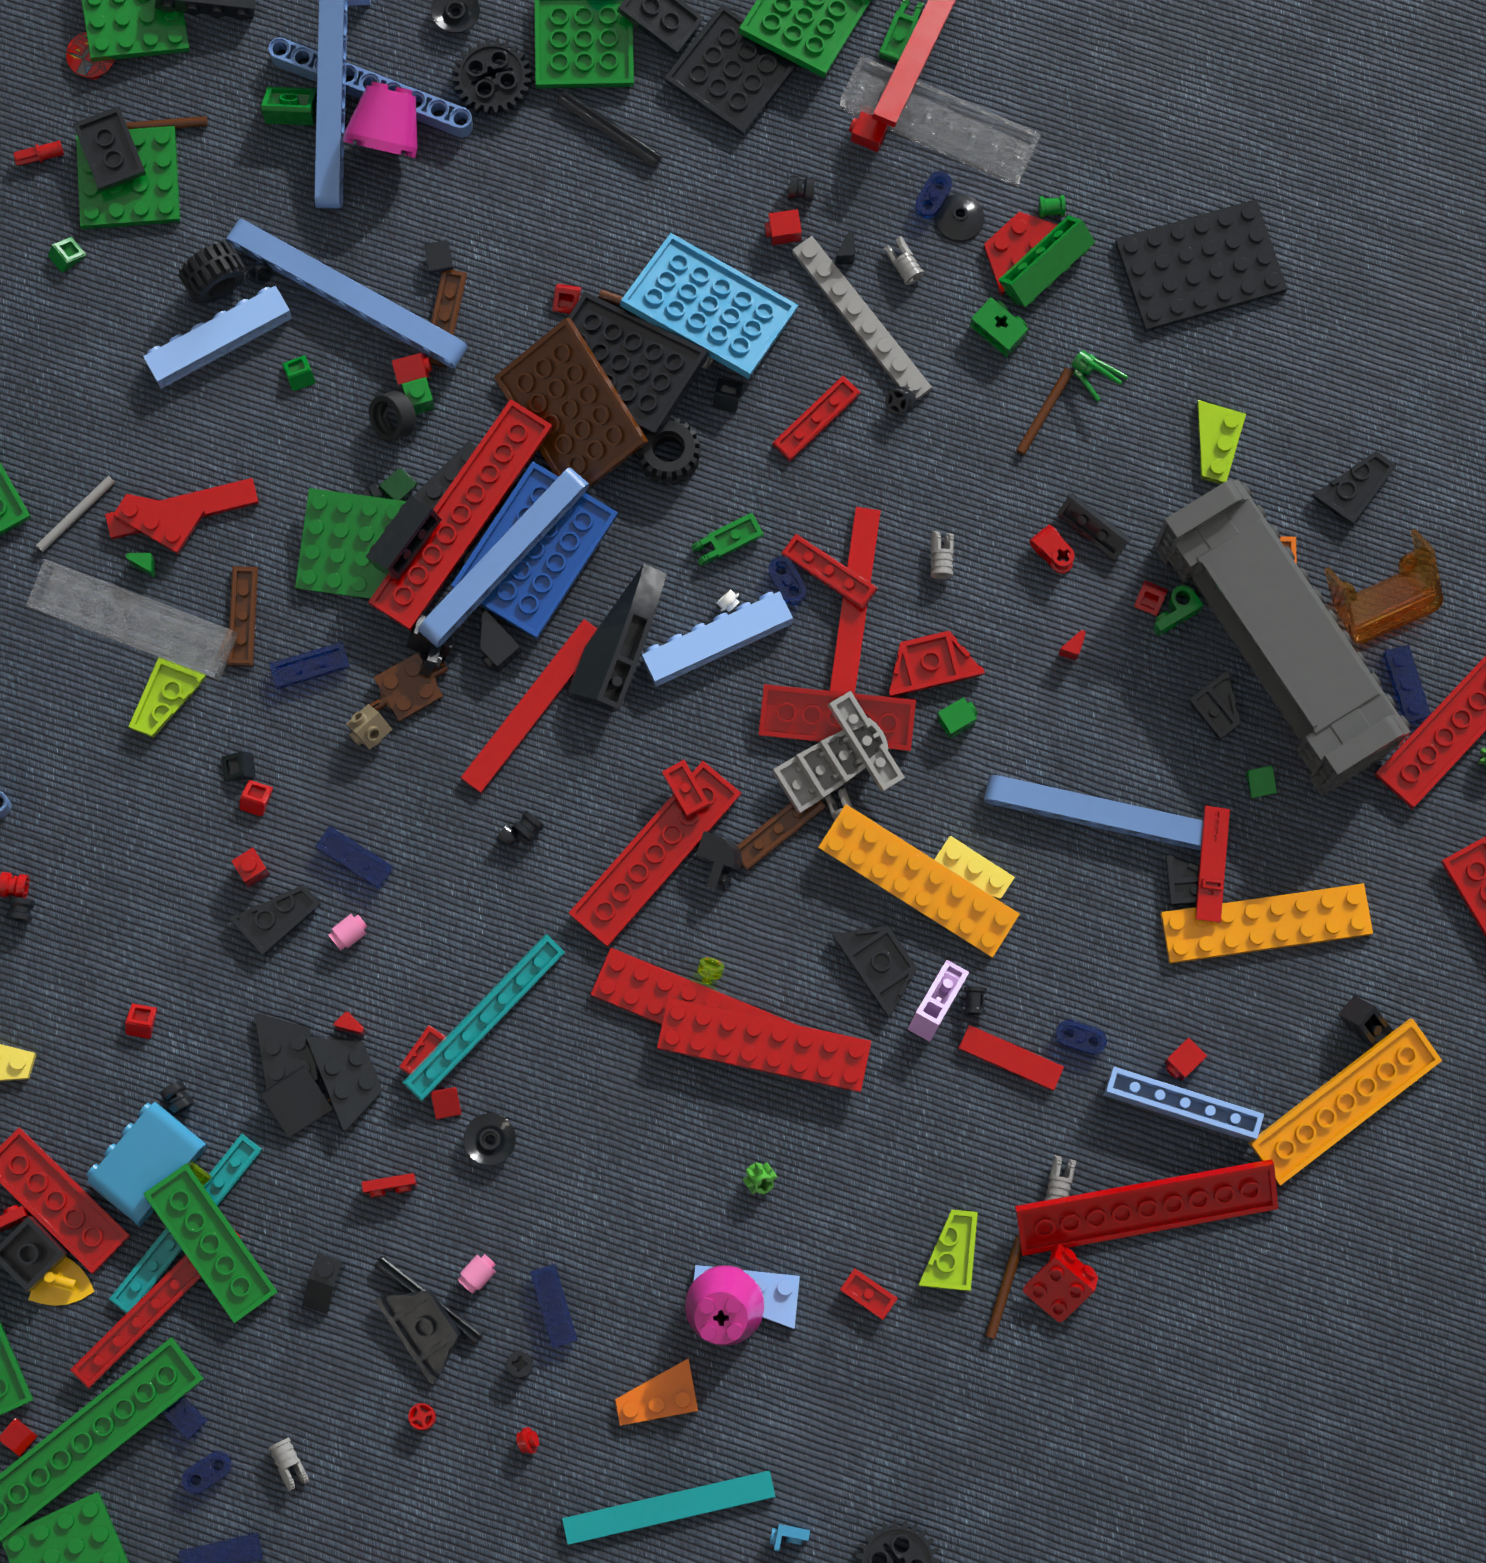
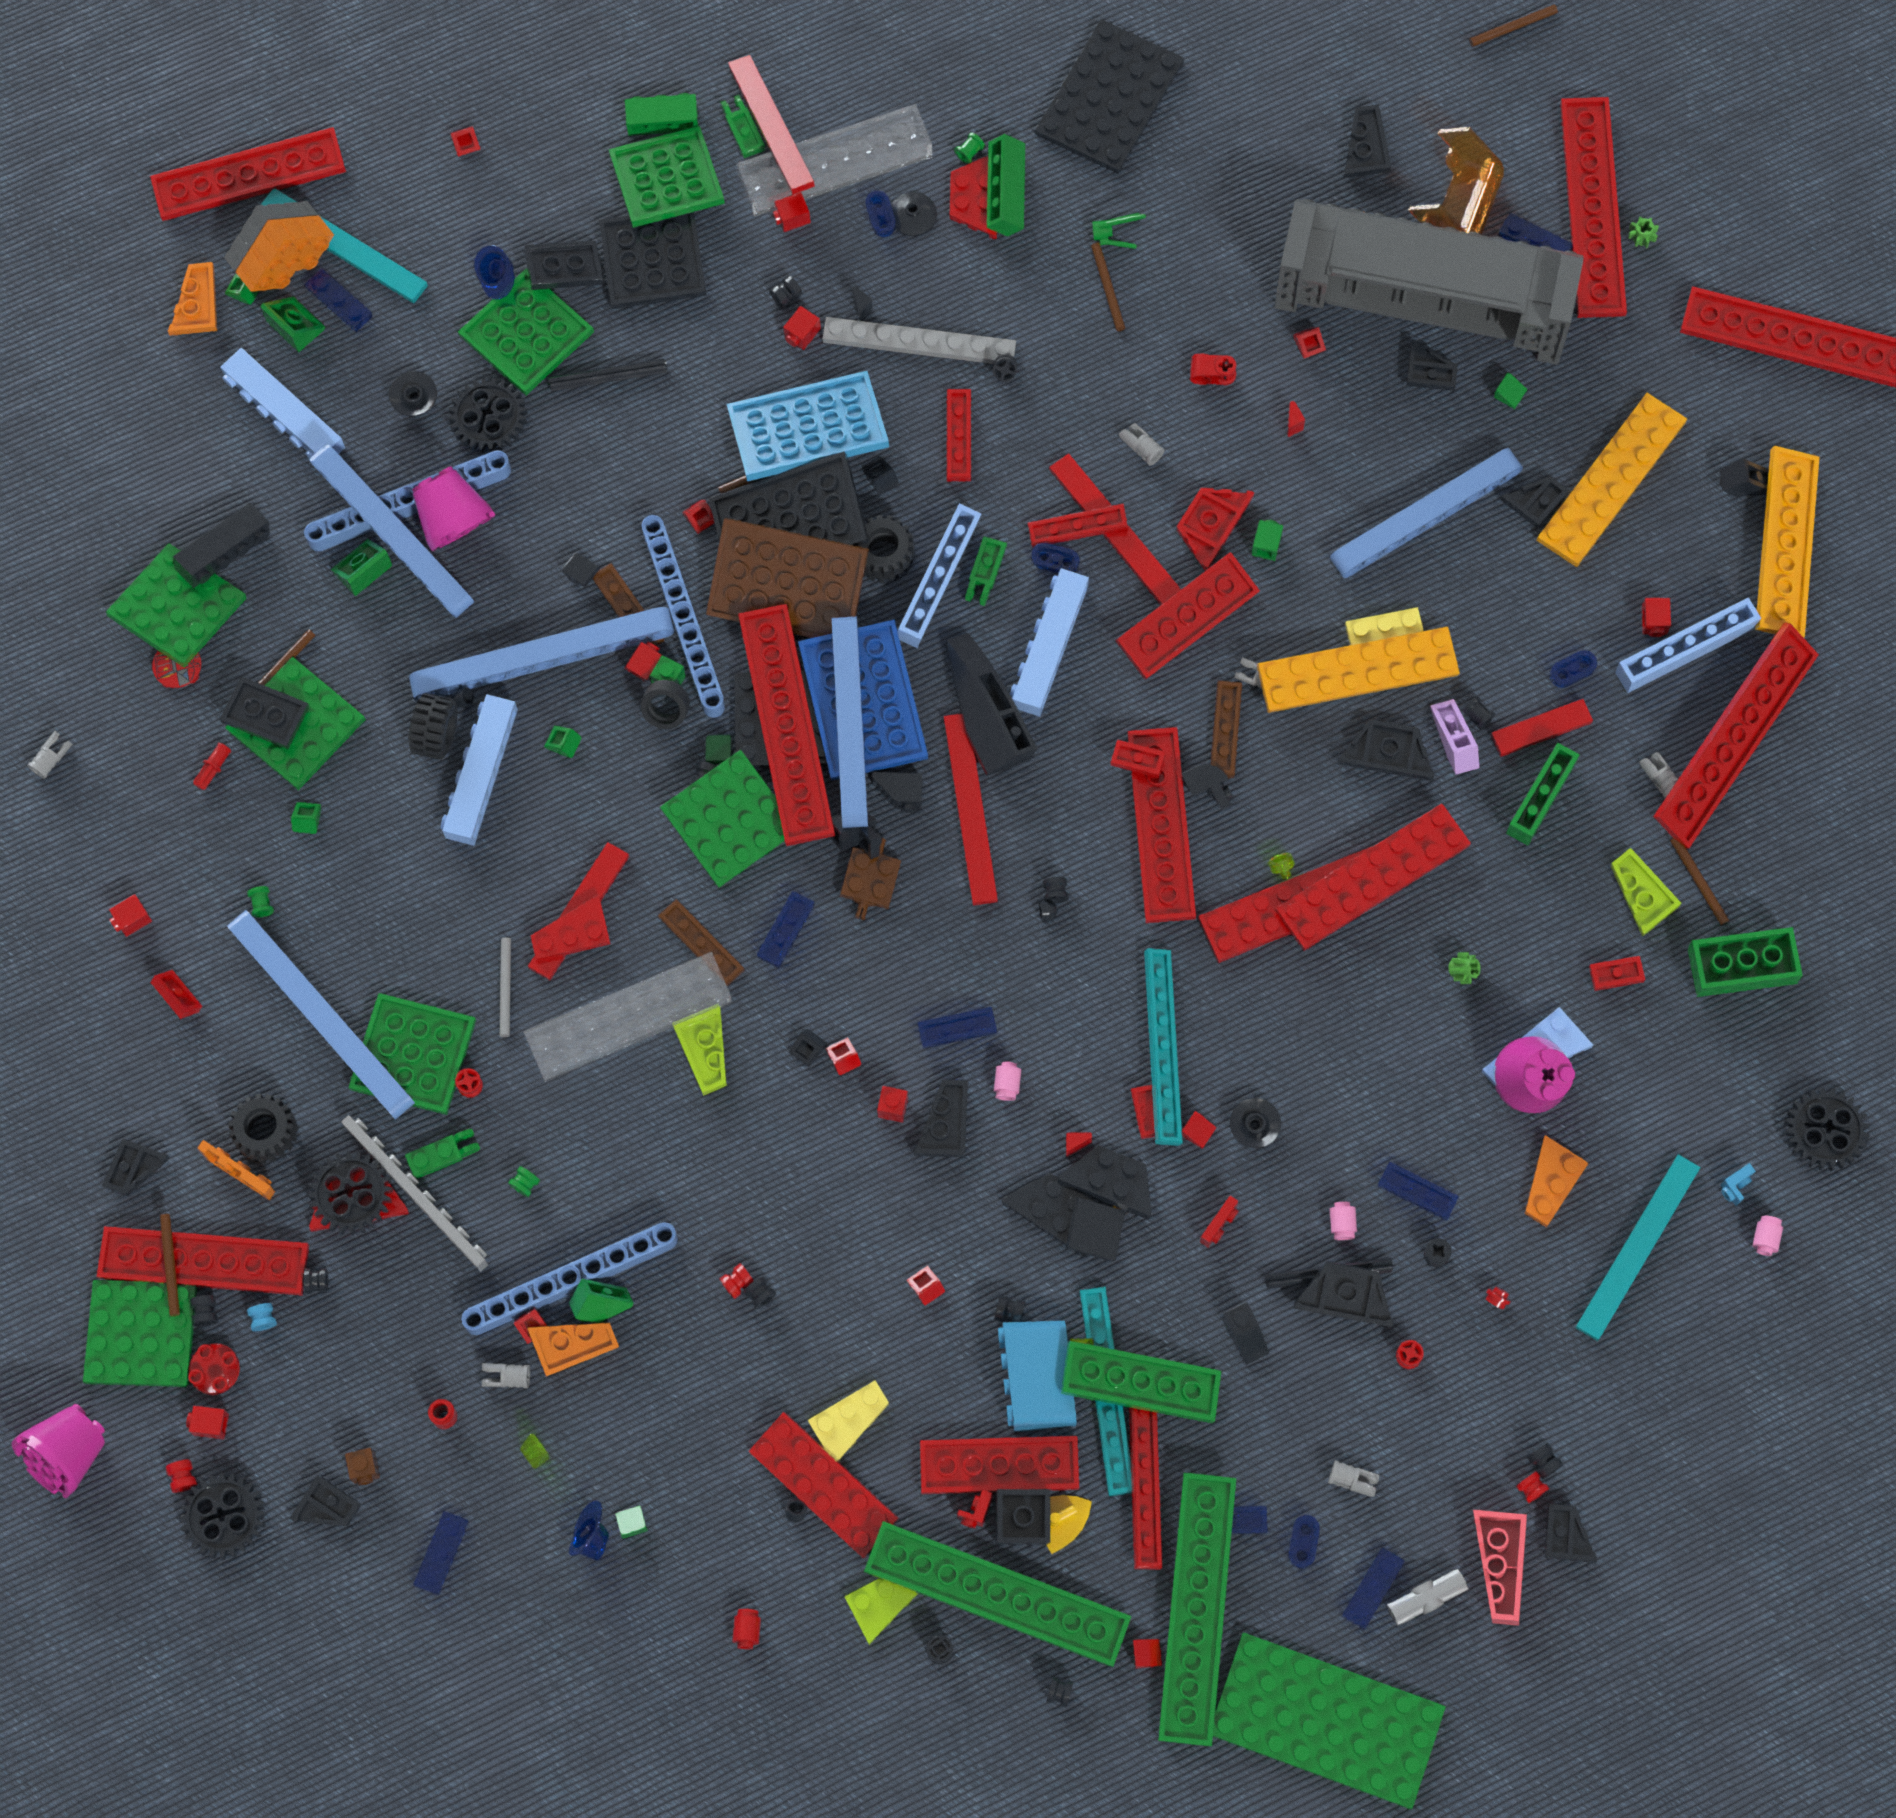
camera: 40 degrees left, 5 degrees down
green slope [126,553,155,578] -> none
dark tan brick [346,704,393,750] -> none
black brick [366,496,442,581] -> none
white plate [716,589,739,612] -> none
light grey slope [772,691,905,814] -> none
light grey hinge [883,236,925,285] -> none
green brick [970,297,1028,358] -> none
red bracket [1023,1243,1098,1322] -> none
black plate [1056,493,1131,560] -> none
green plate [1153,585,1203,637] -> none
red piece [1195,806,1230,923] -> none
lime wing [1197,400,1246,484] -> none
none -> medium blue beam [642,515,725,718]
none -> light blue brick [897,503,981,648]
none -> green brick [1506,743,1580,846]
none -> green brick [1688,927,1803,997]

